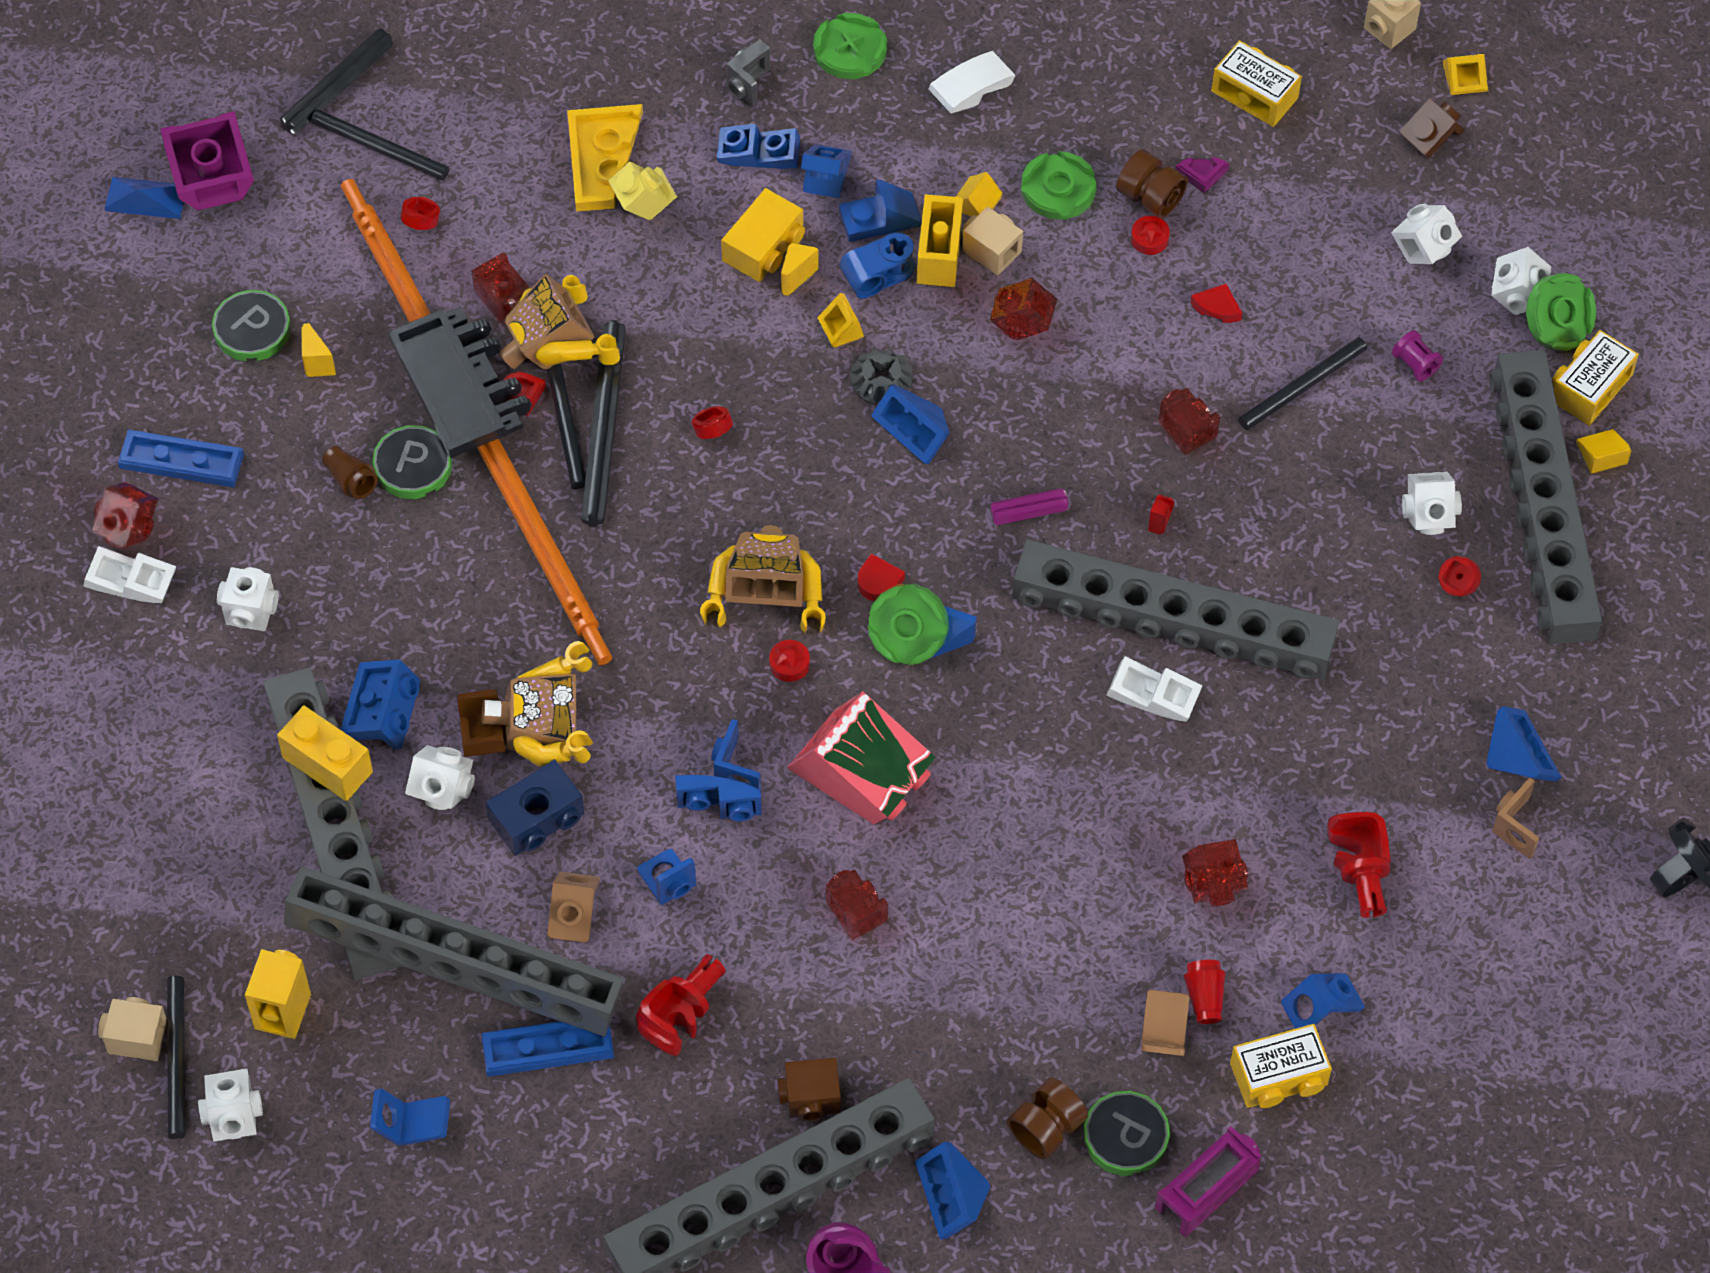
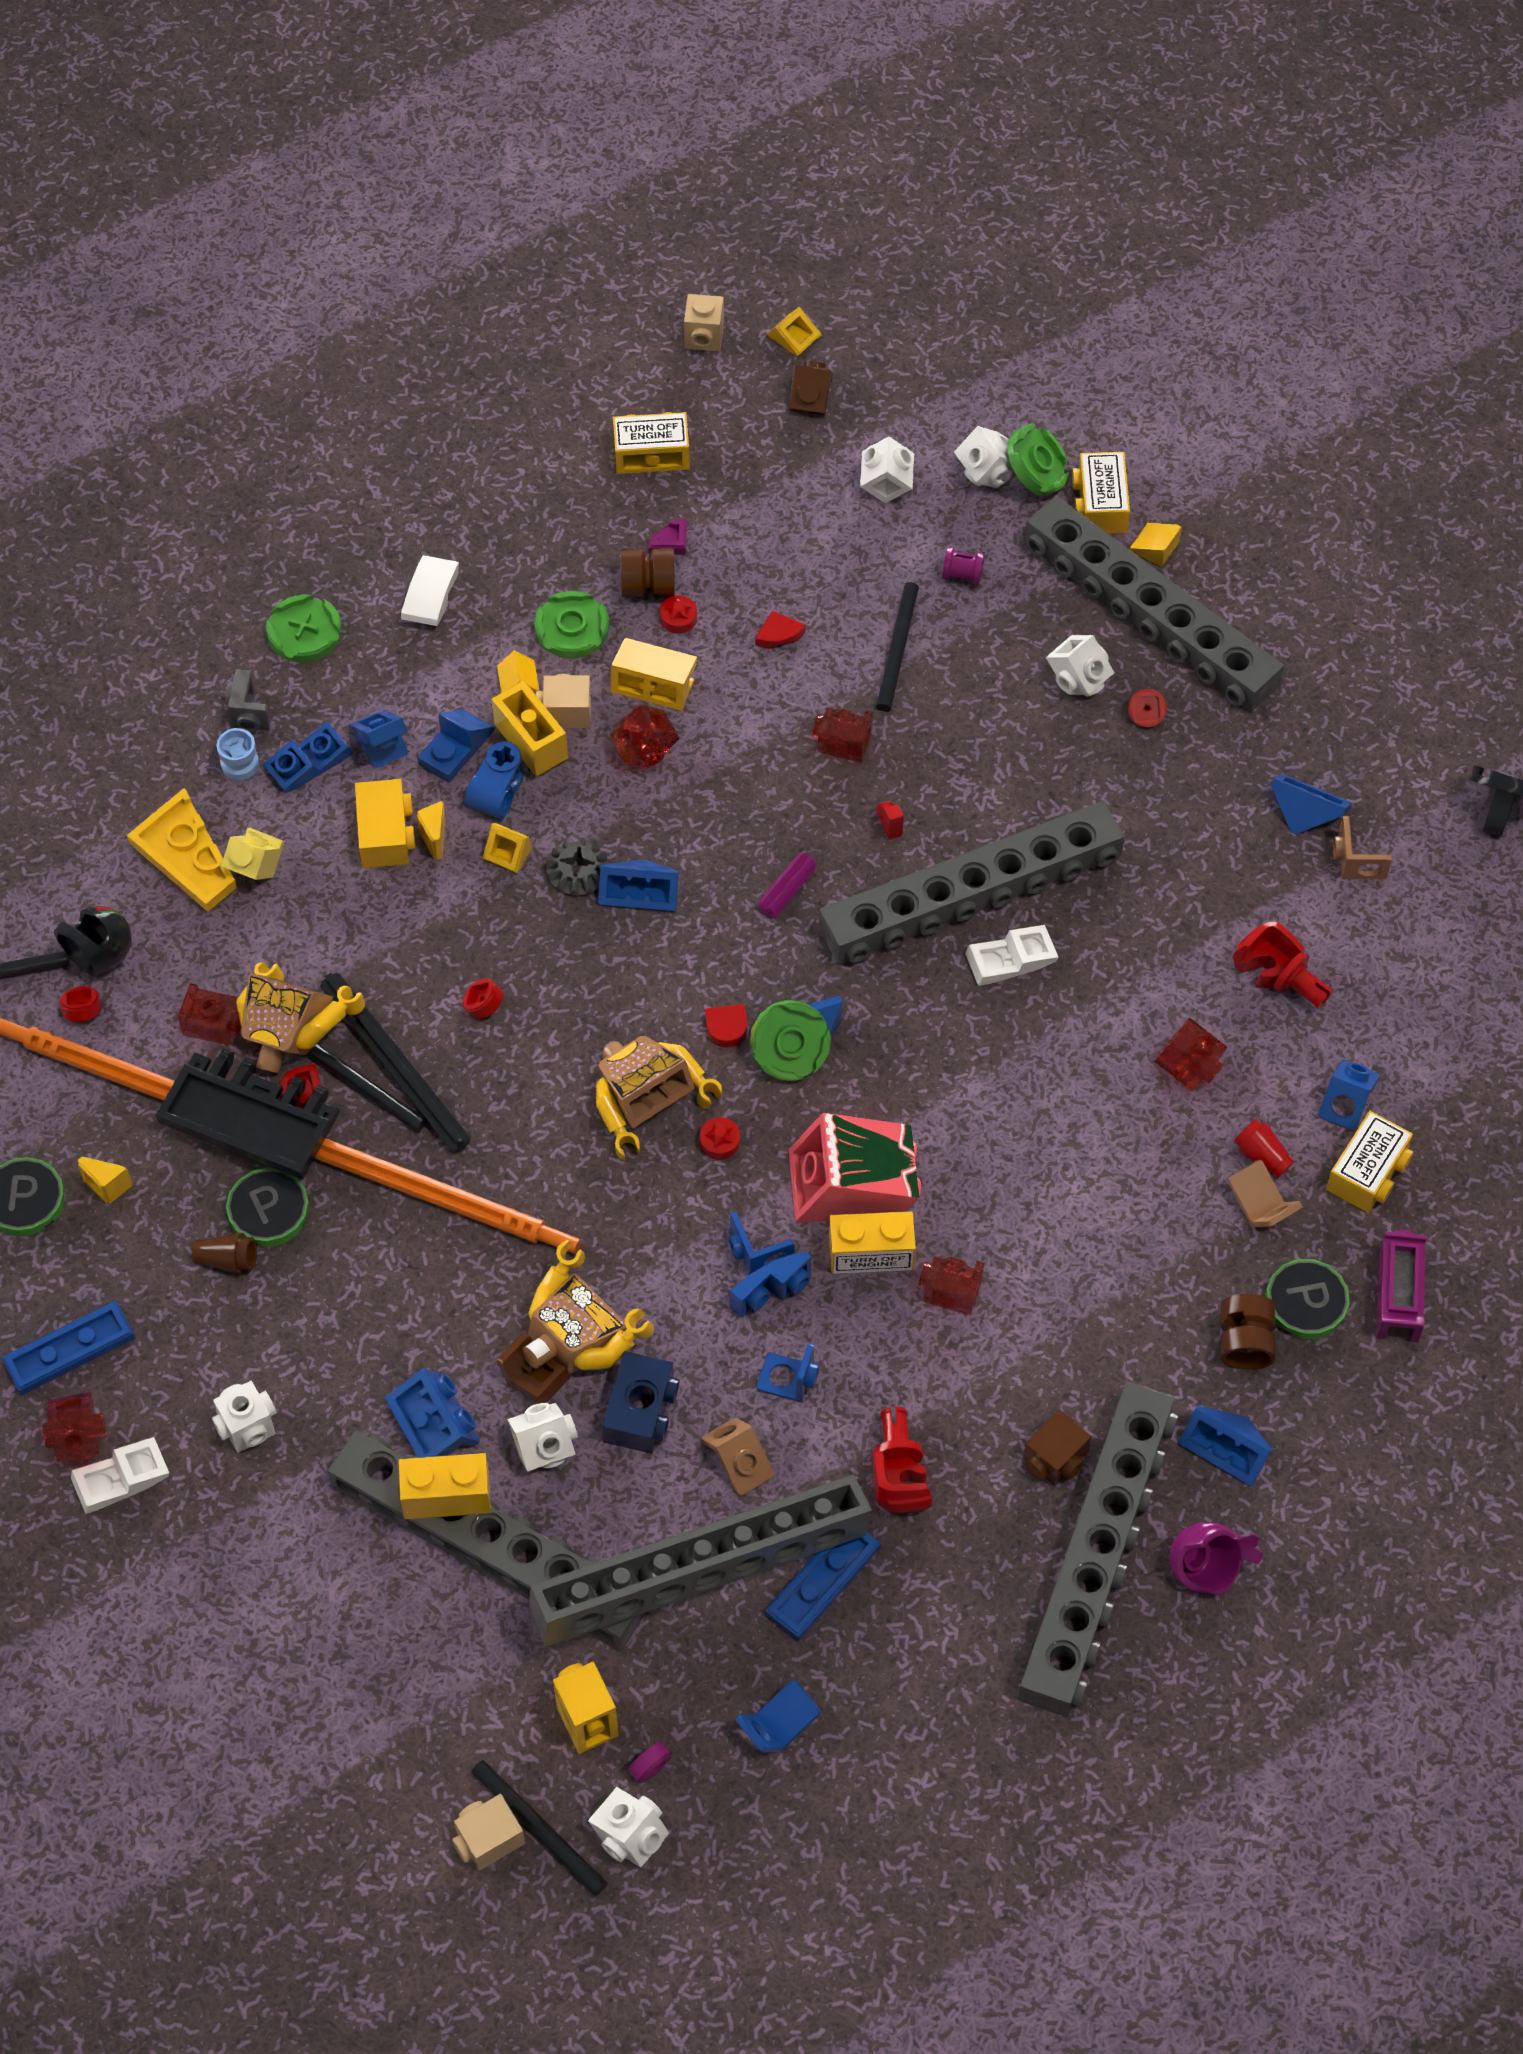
camera: 40 degrees left, 0 degrees up
none -> black helmet [54,906,132,975]
none -> light blue wheel [216,728,259,780]
none -> yellow hinge [610,638,697,711]
none -> magenta tile [628,1741,672,1783]
none -> yellow brick [829,1211,916,1274]

